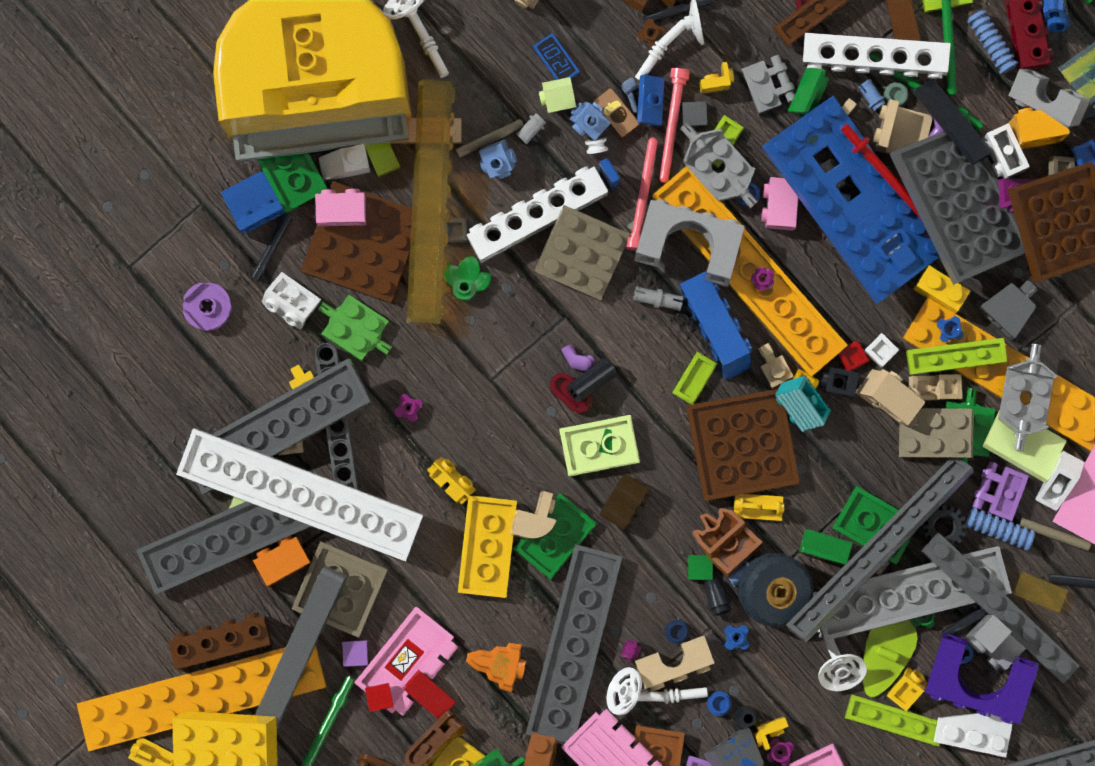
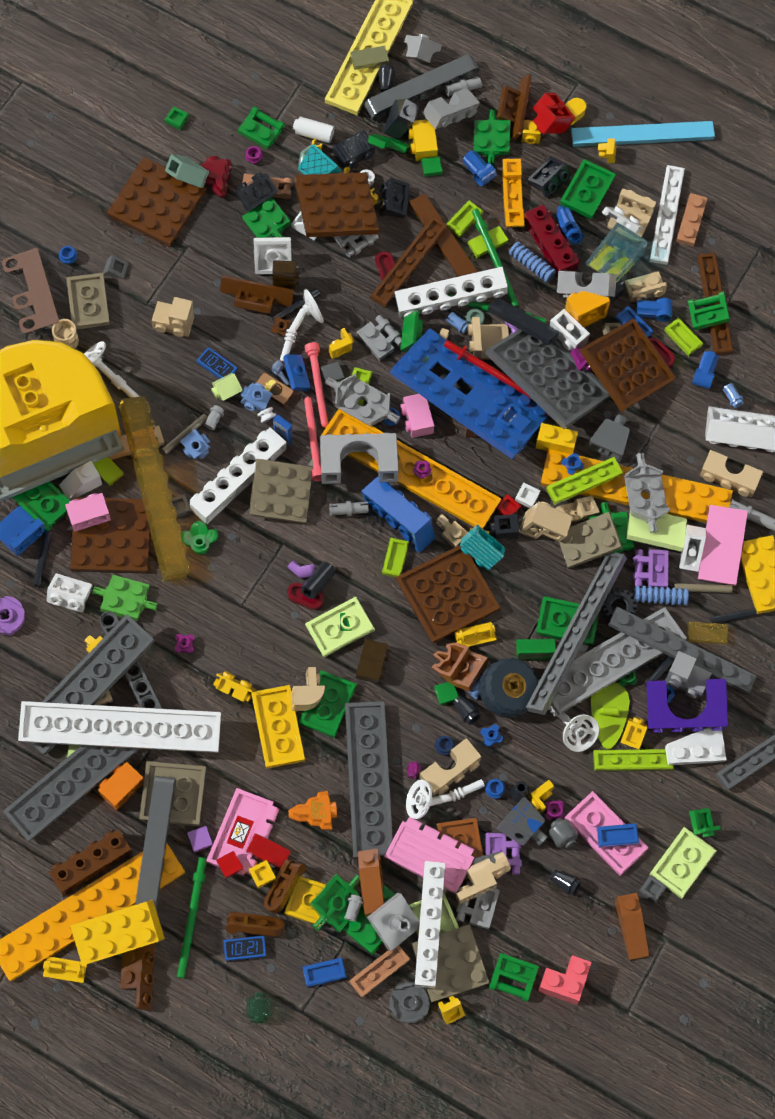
camera: 20 degrees left, 15 degrees down
none -> yellow tile [249,860,276,888]

